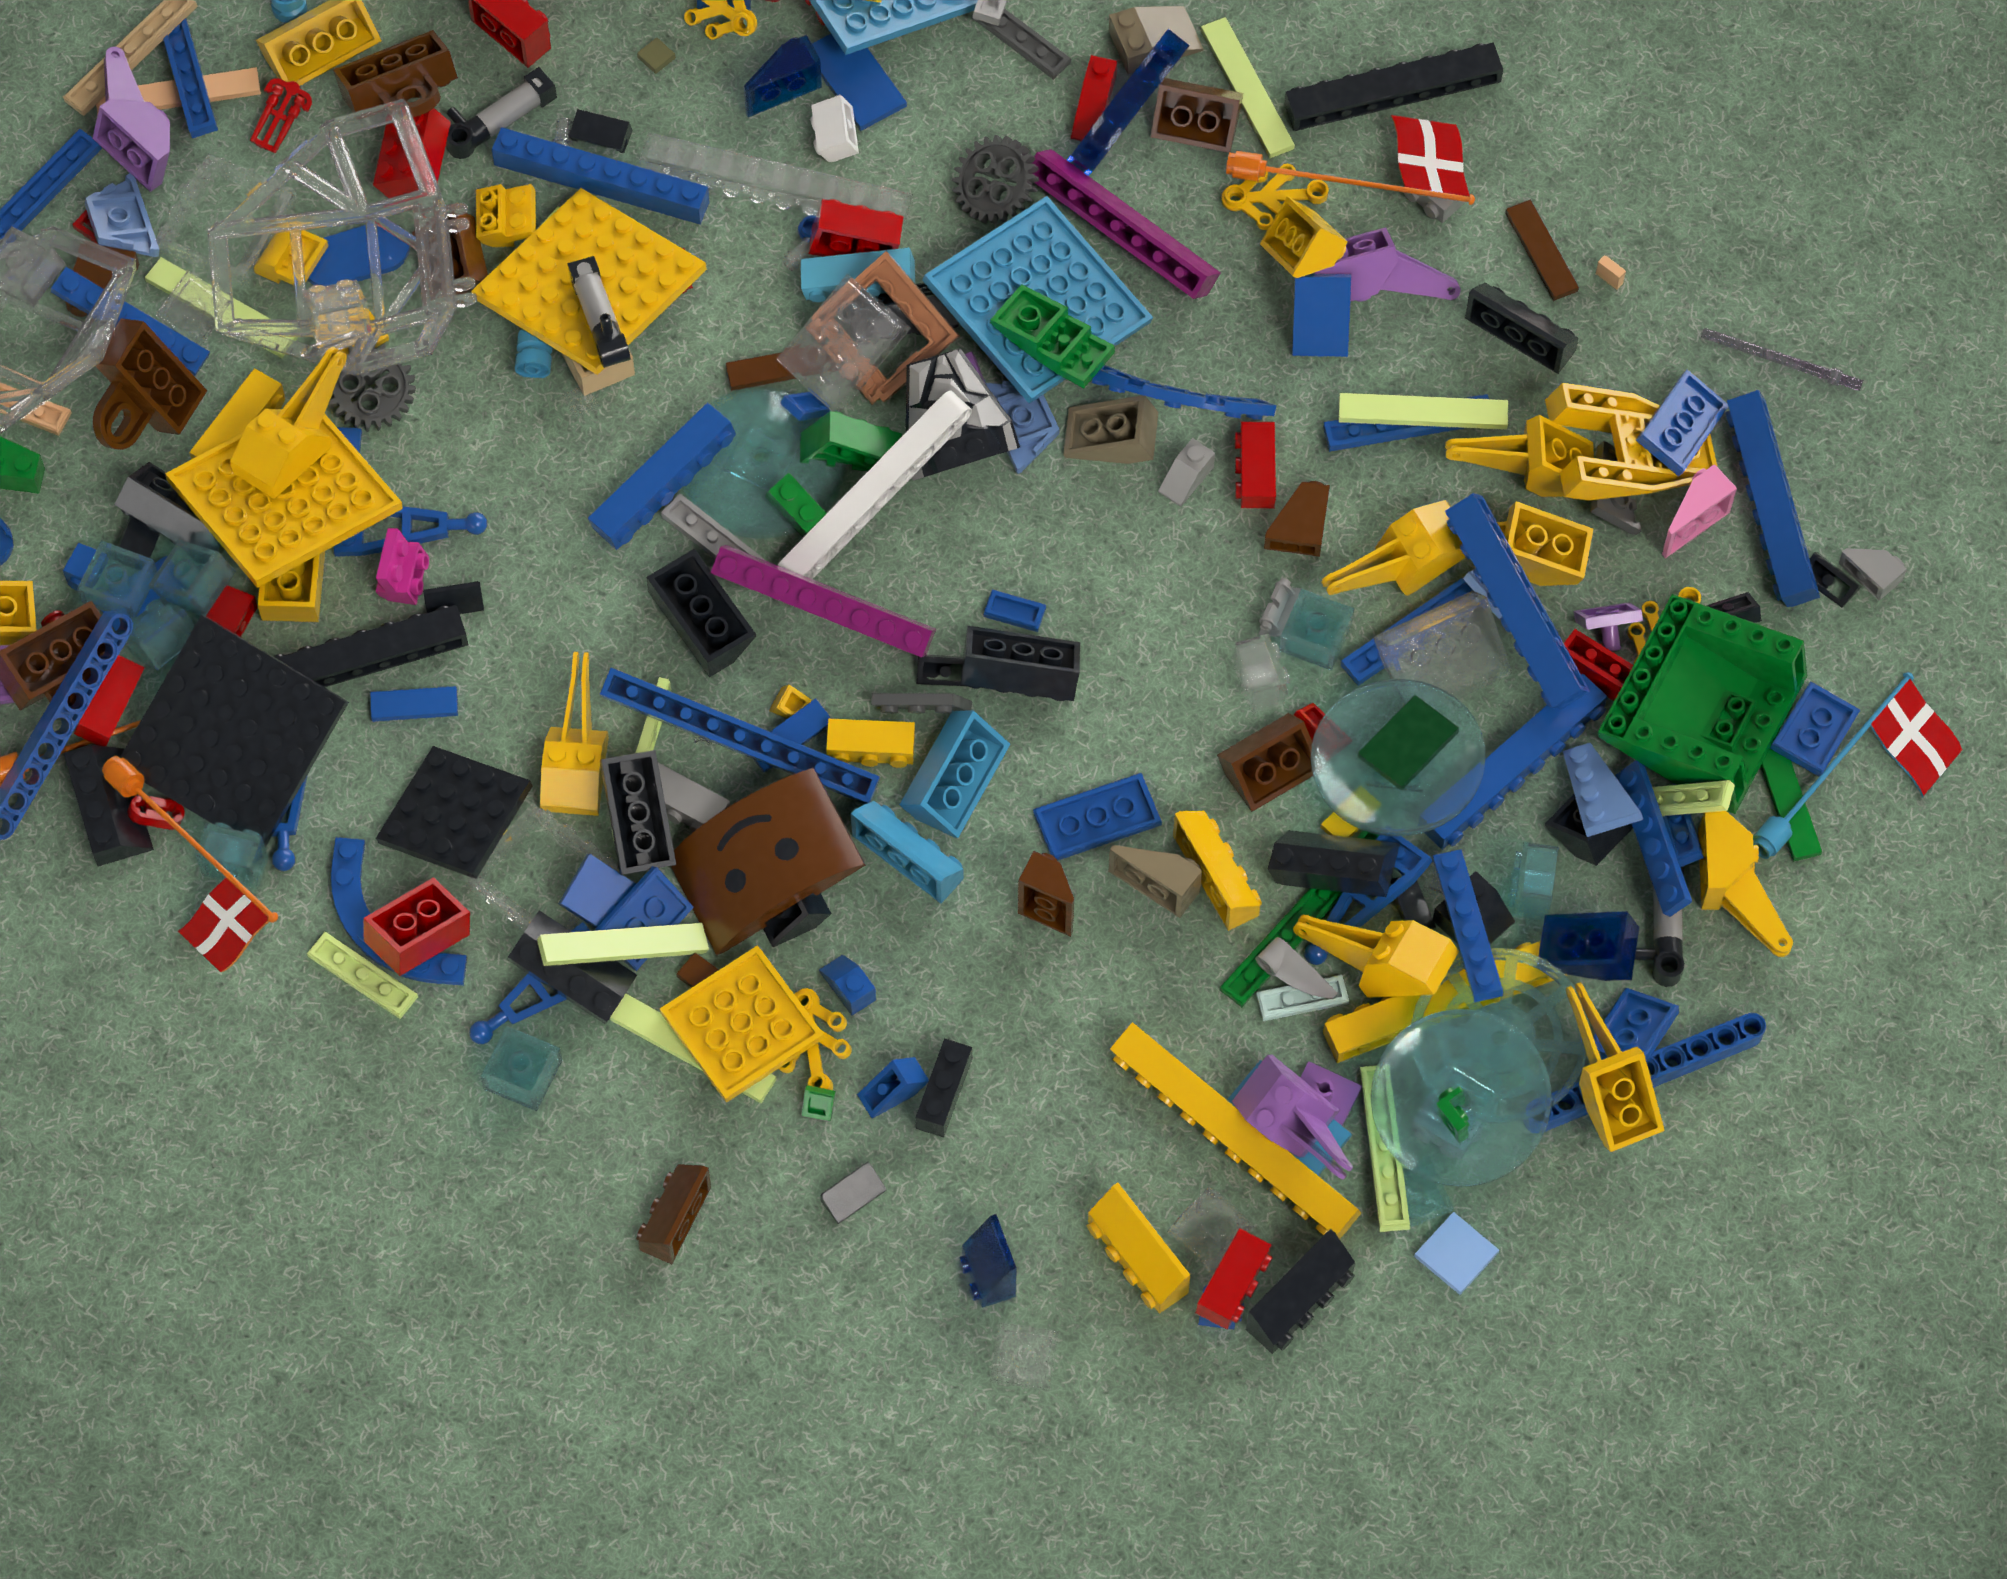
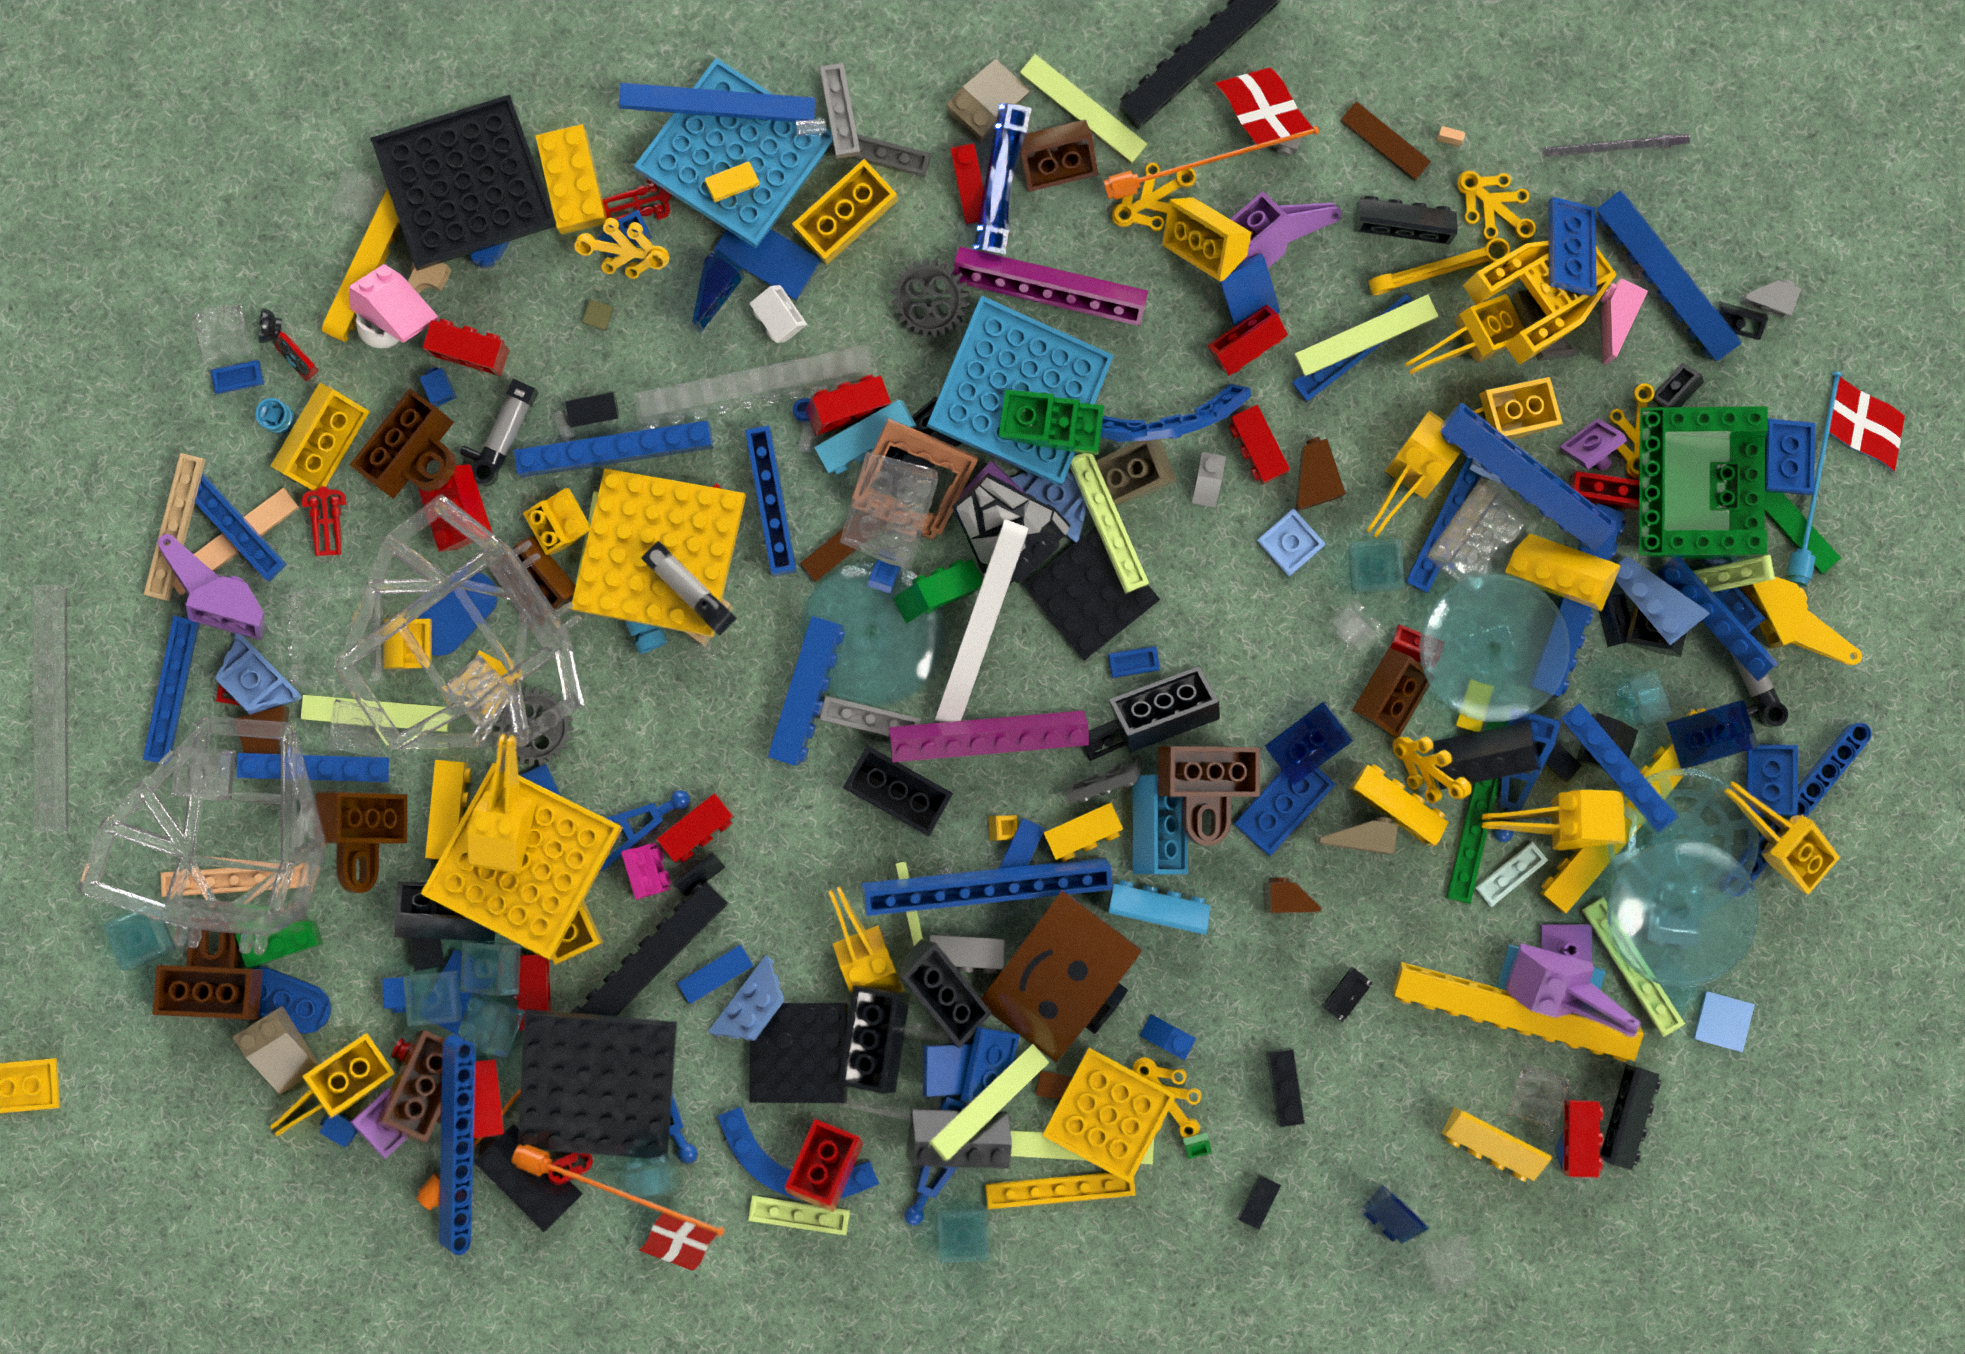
camera: 25 degrees left, 20 degrees up
reddish brown slope [636,1164,711,1265] -> none
green brick [765,473,827,537] -> none
blue slope [857,1057,929,1118] -> none
light grey piece [1256,937,1337,999] -> none
light grey hinge [1259,578,1304,637] -> none
dark green tile [1358,695,1459,791] -> none
green bracket [1436,1086,1470,1144] -> none
none -> blue brick [419,367,457,407]
none -> red brick [656,793,735,863]
none -> medium blue wing [709,955,785,1041]
none -> blue brick [745,425,797,577]
none -> yellow brick [792,159,898,265]
none -> black slope [838,986,910,1094]
none -> yellow tile [985,1172,1136,1209]
none -> black plate [1023,527,1160,661]
none -> yellowish green tile [1070,453,1149,594]
none -> reddish brown brick [1158,746,1260,846]
none -> red brick [1207,304,1288,376]
none -> light blue tile [1257,508,1326,577]
none -> clear blue slope [1265,701,1355,785]
none -> black hinge [1322,967,1373,1023]
none -> yellow piece [1368,238,1510,296]
none -> yellow plant [1393,736,1471,803]
none -> yellow plant [1457,171,1536,240]
none -> yellow slope [1505,533,1621,611]
none -> black slope [1599,594,1631,647]

